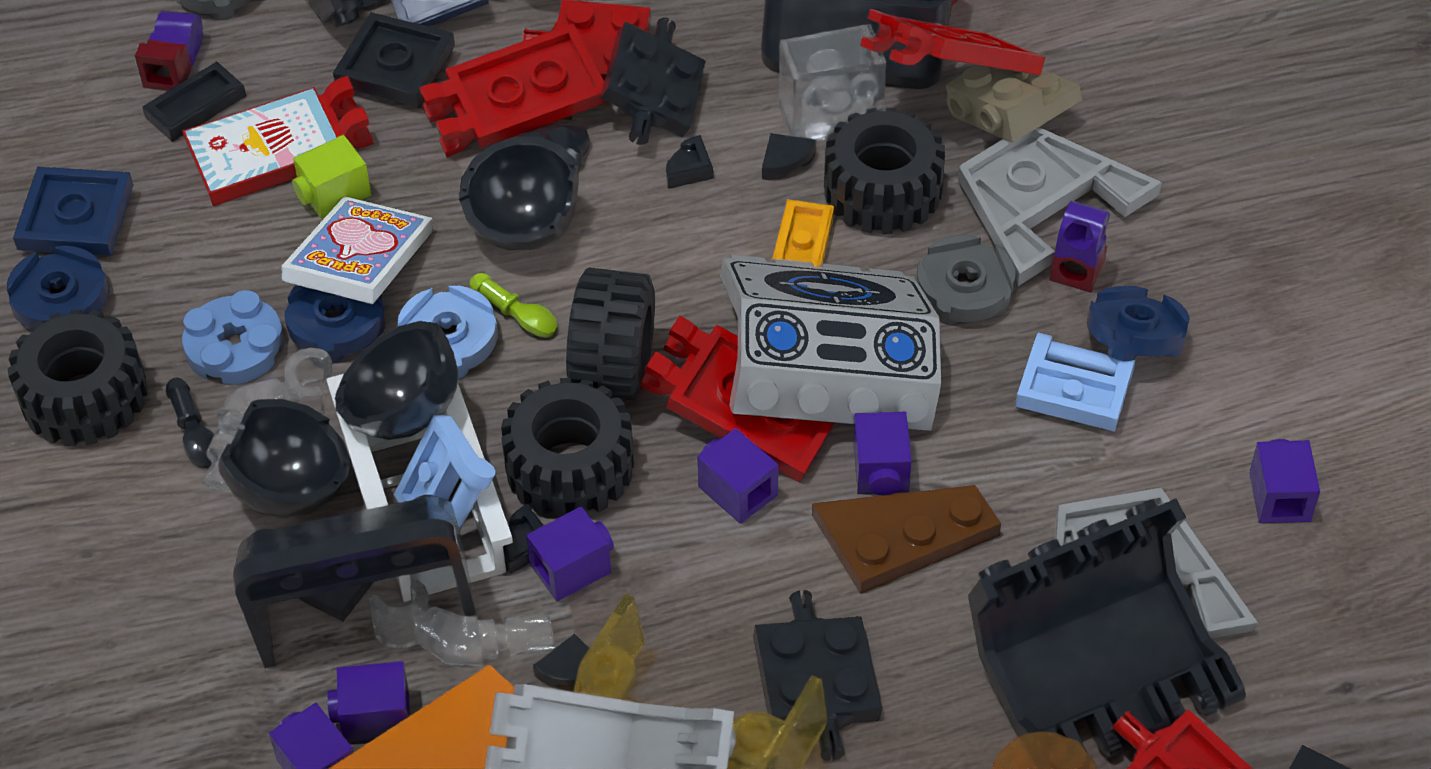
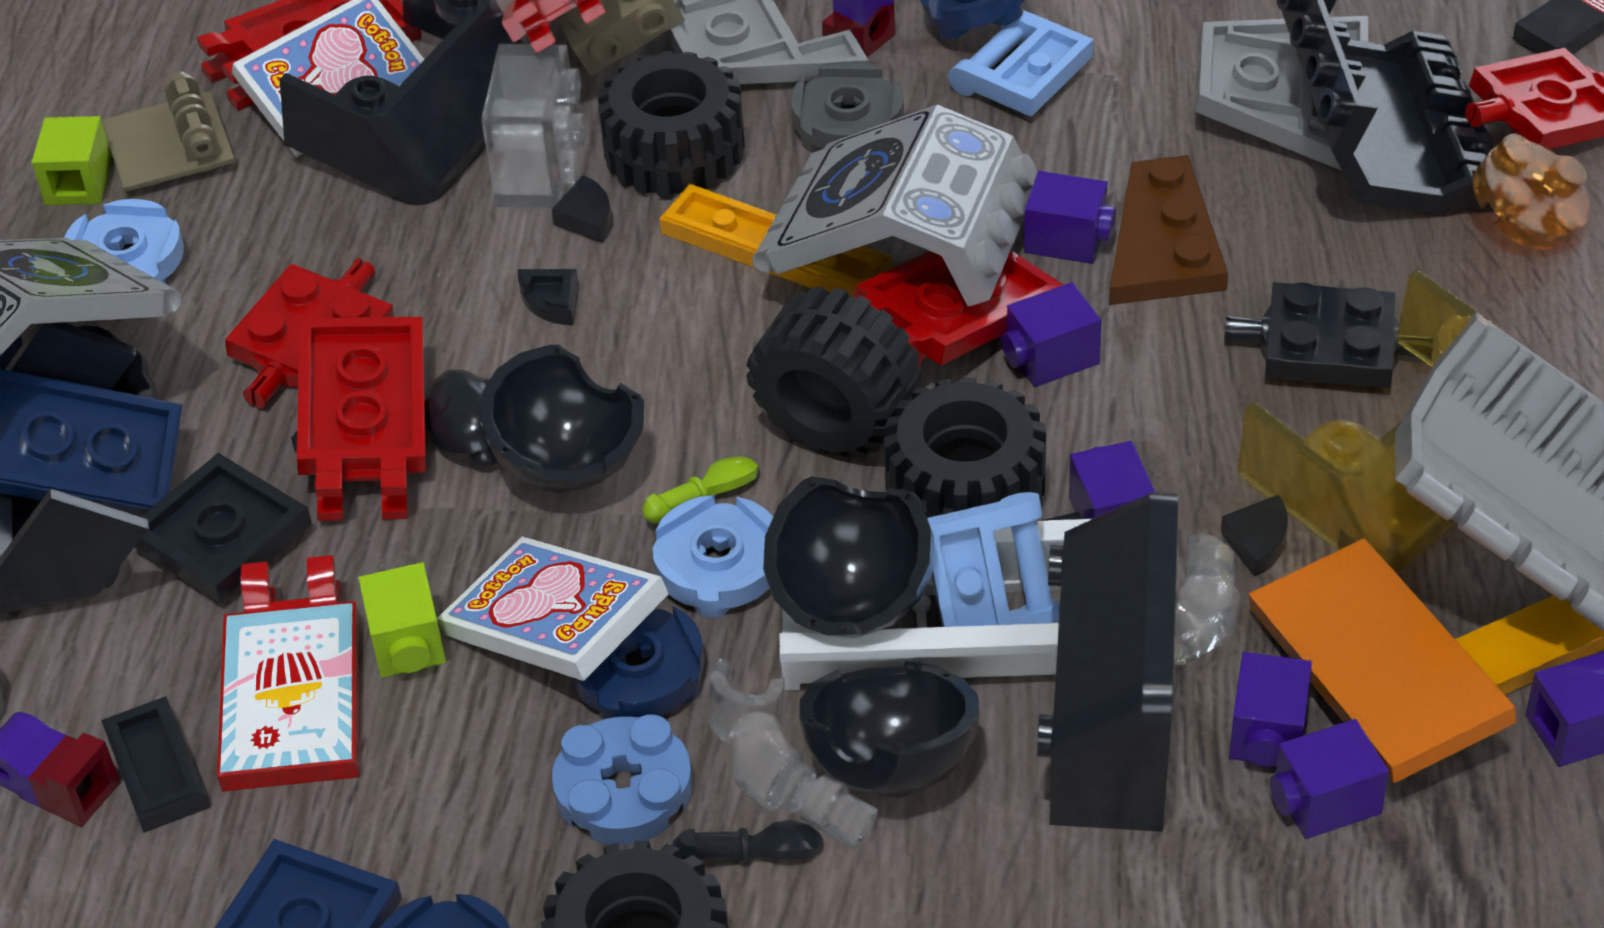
camera: 70 degrees left, 5 degrees down
black plate [600,18,706,145] -> none

